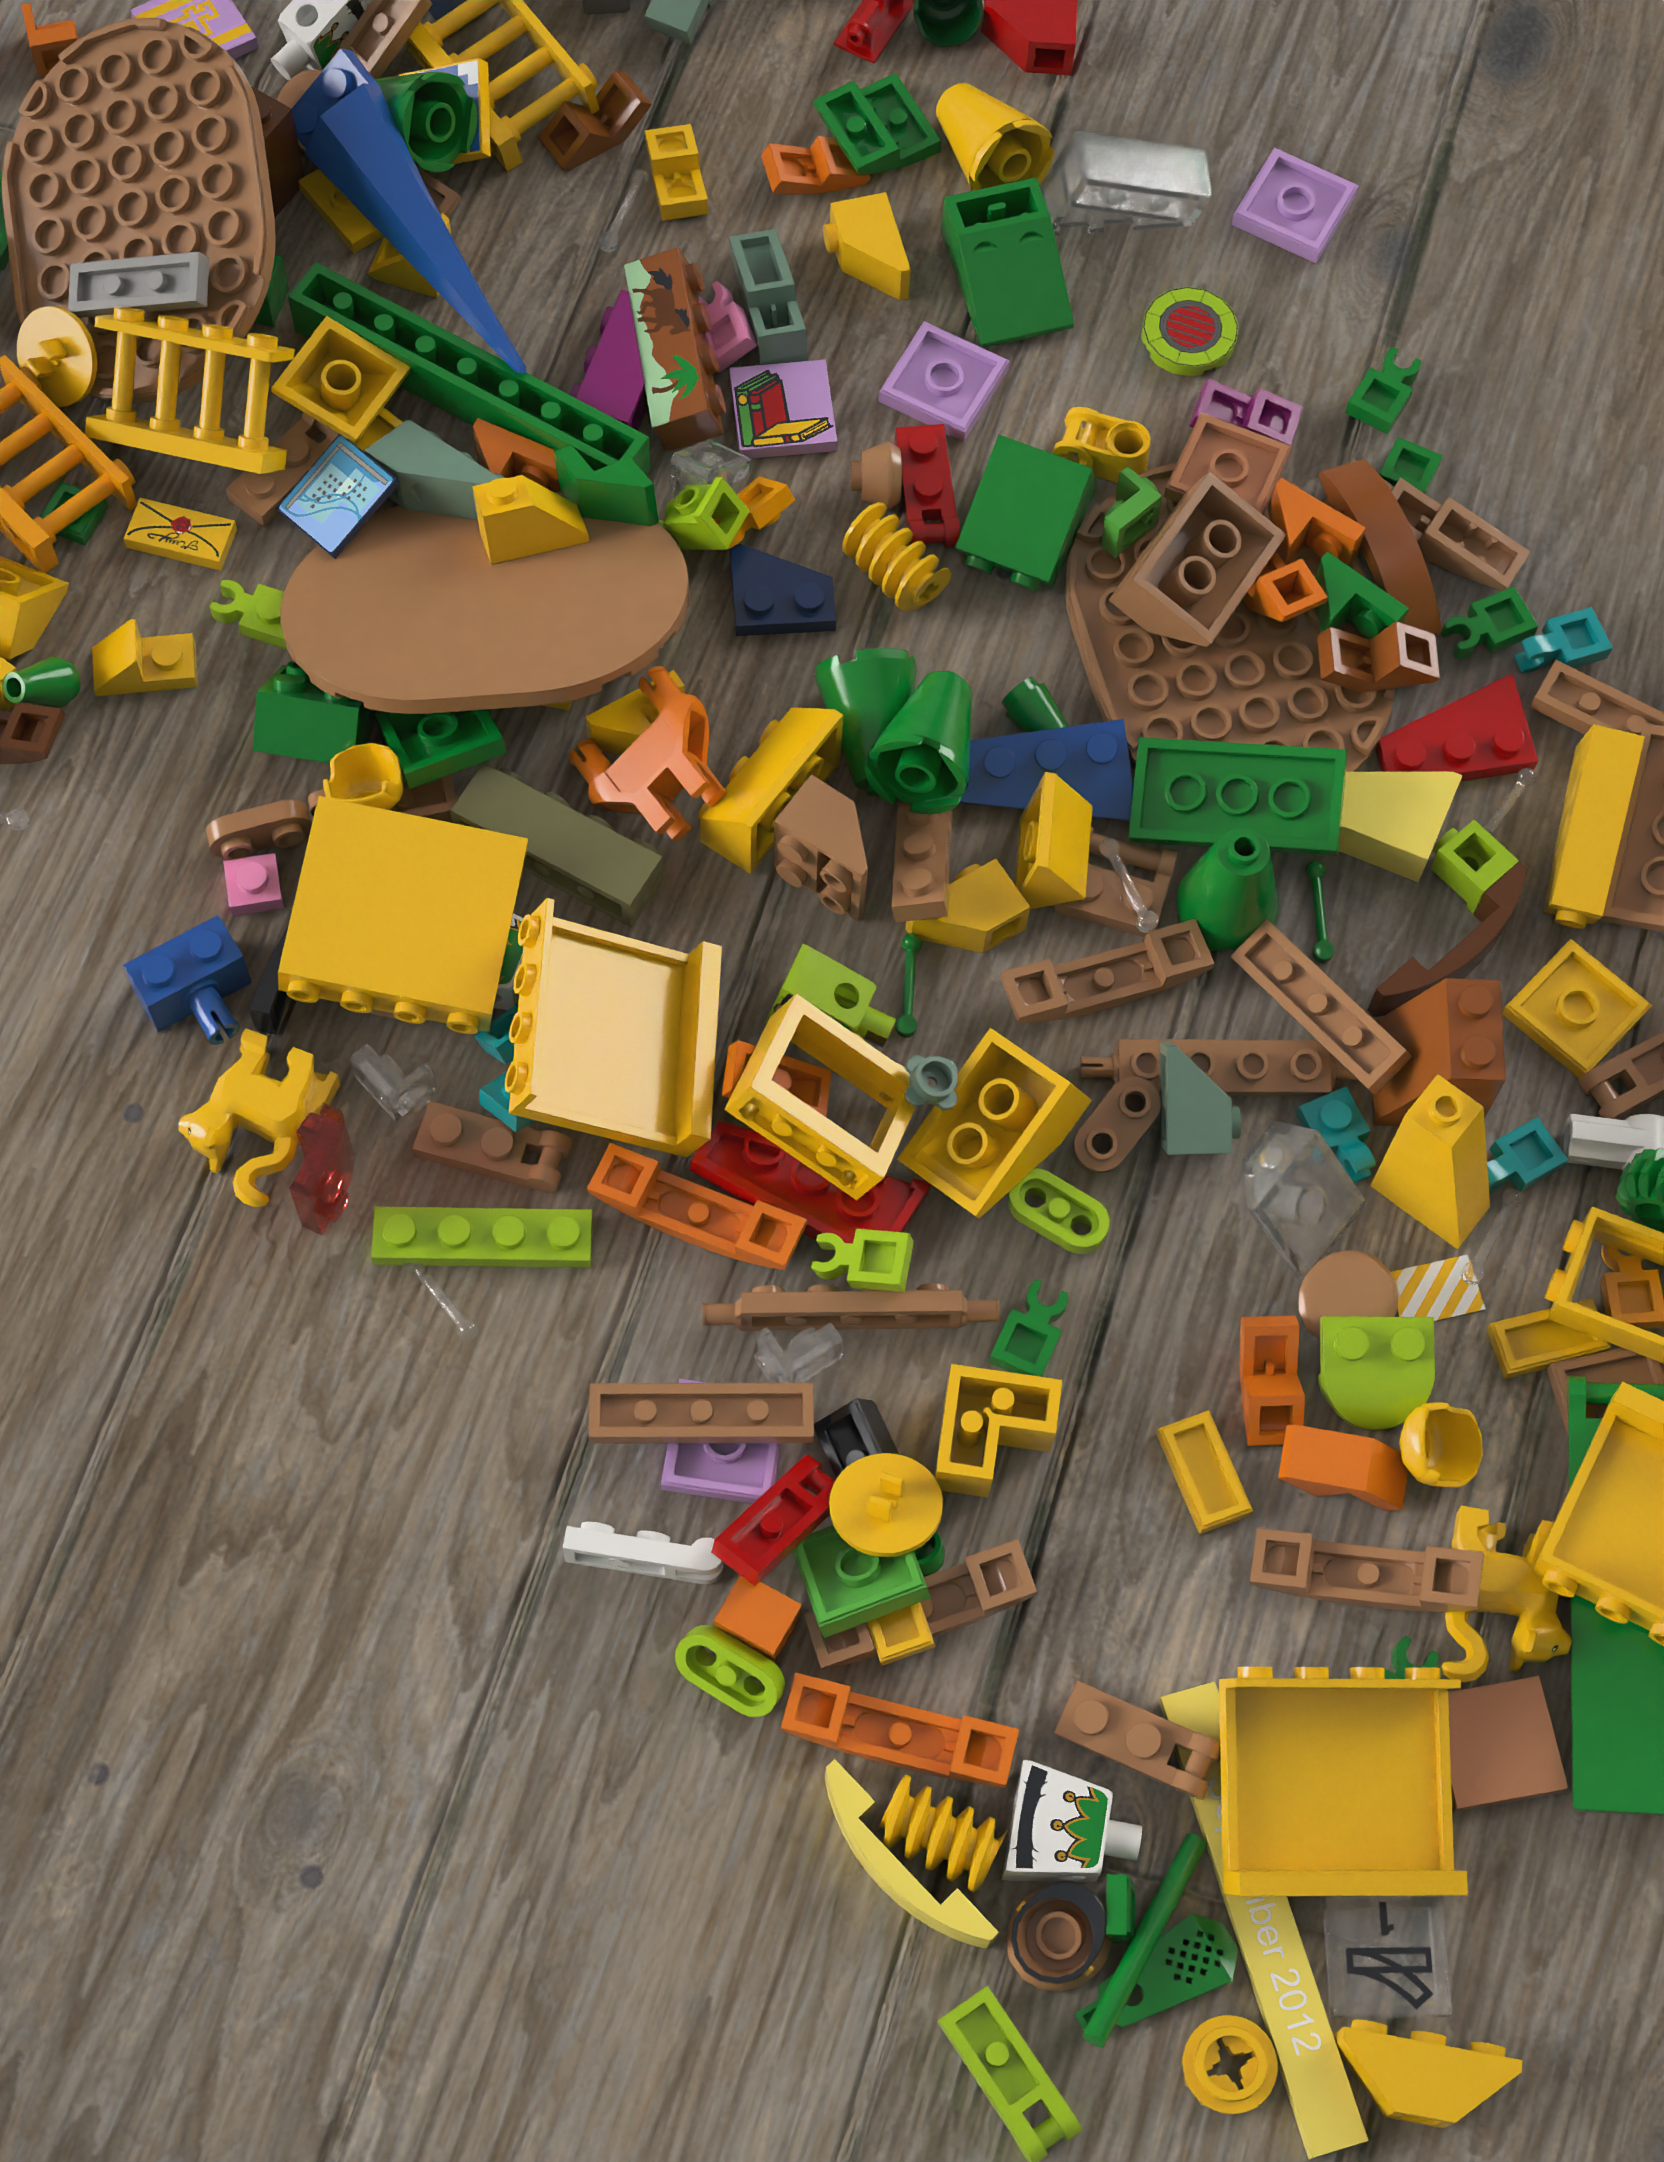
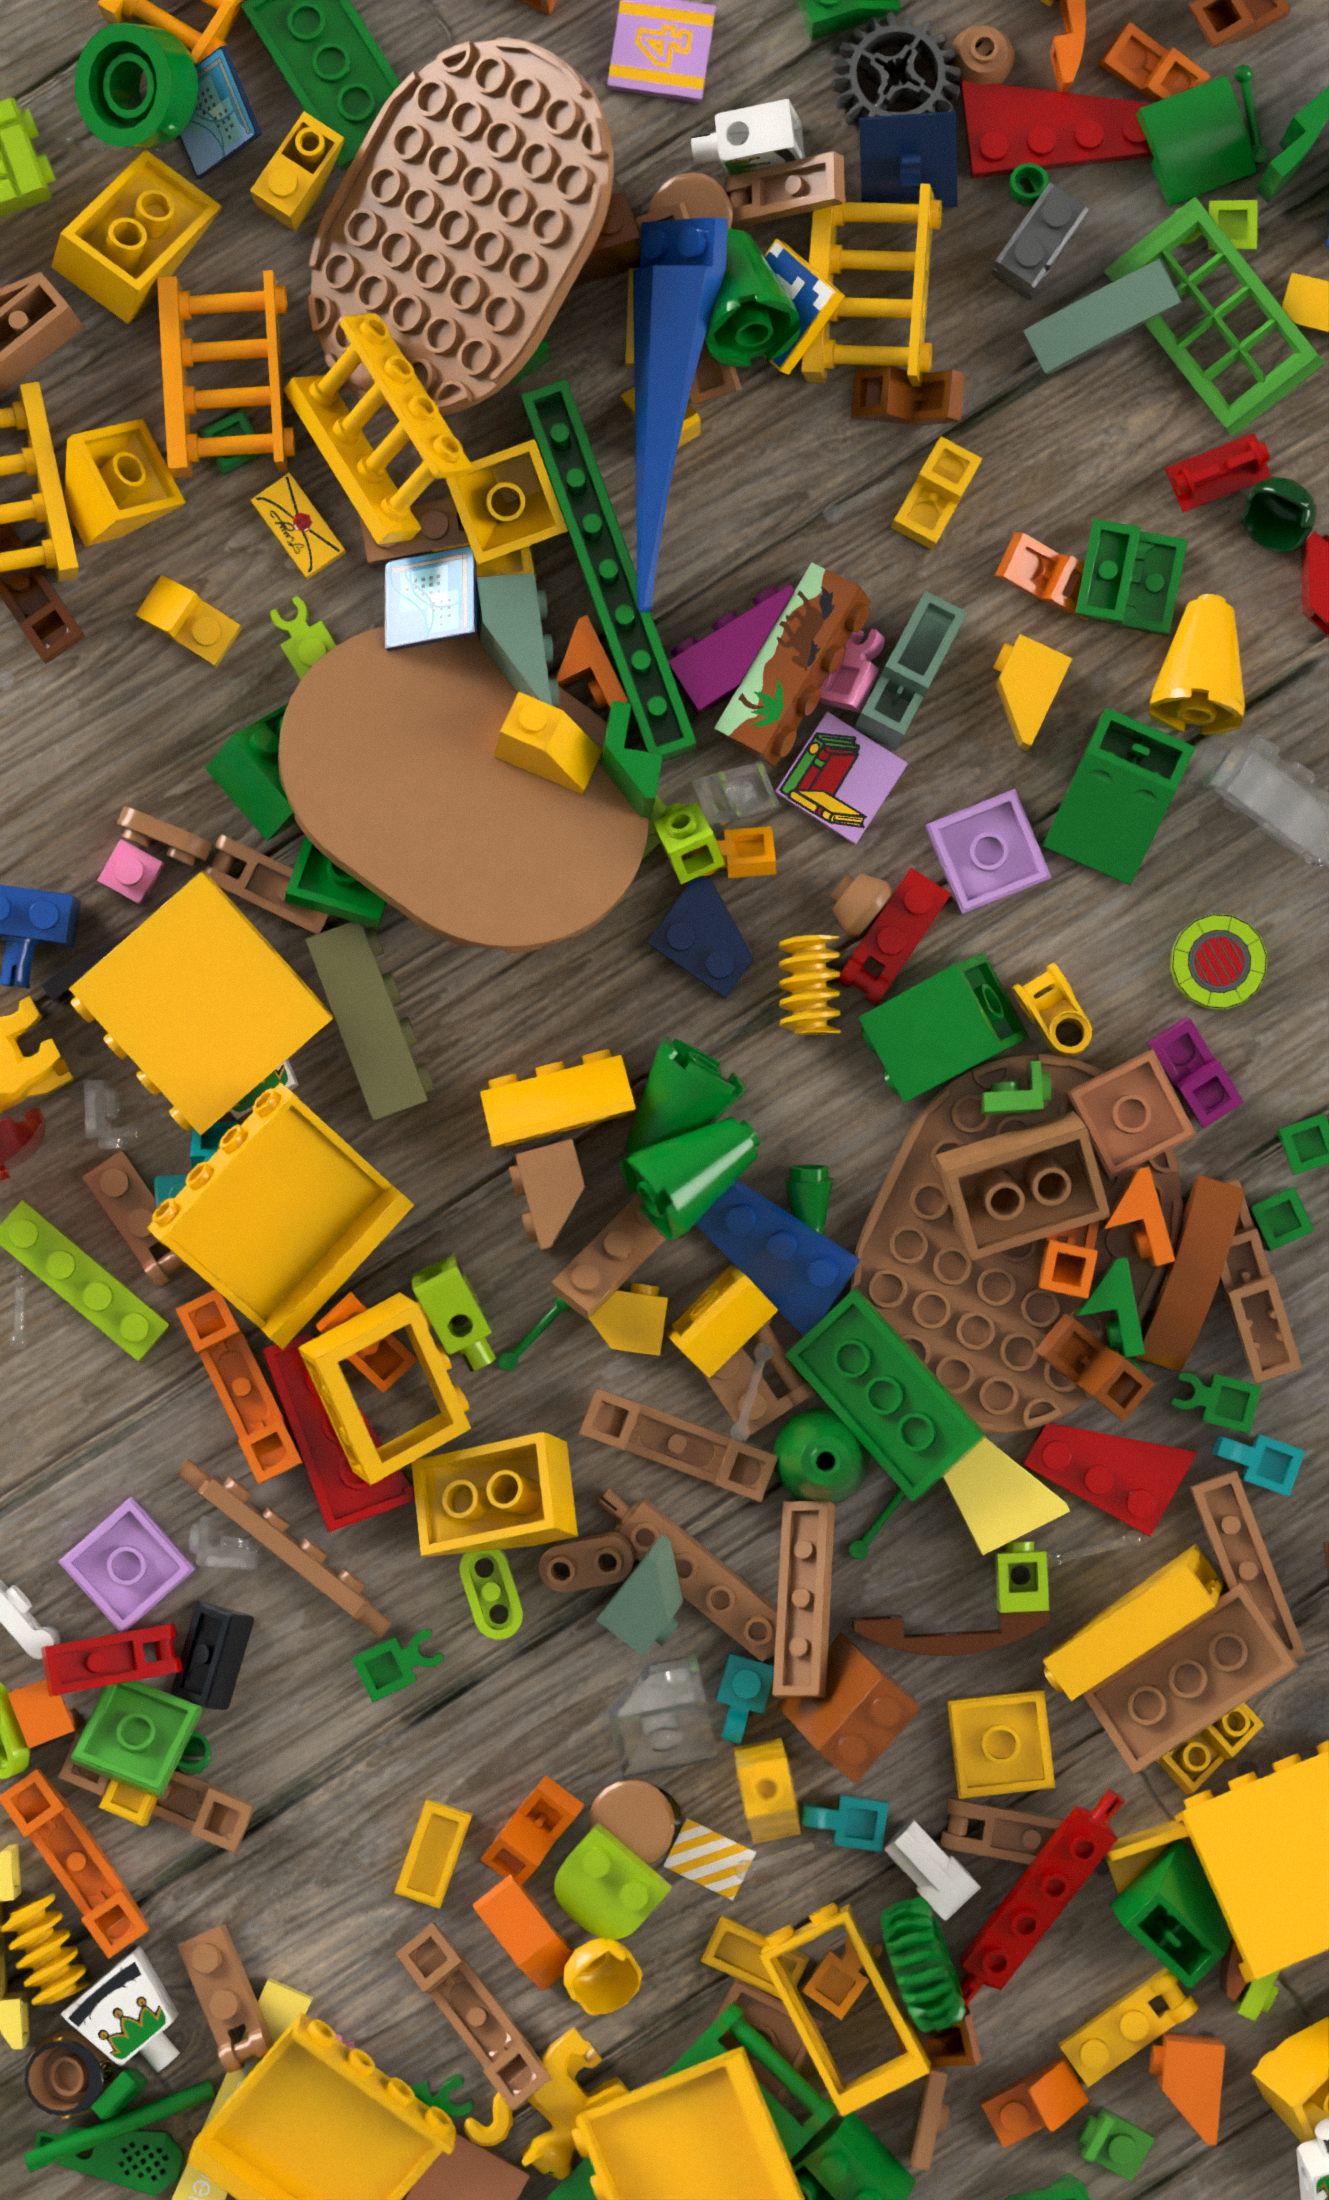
camera: 45 degrees right, 20 degrees up
green cone [2,656,81,707] -> none
yellow piece [17,306,97,407] -> none
light grey plate [68,252,210,318] -> none
yellow hair [323,743,404,810] -> none
orange connector [568,666,727,842] -> none
yellow slope [585,670,685,755] -> none
medium nougat plate [589,1383,814,1444] -> none
lime plate [811,1229,914,1292] -> none
yellow piece [829,1453,943,1557] -> none
sand green plate [905,1055,958,1110] -> none
yellow brick [935,1364,1062,1498] -> none

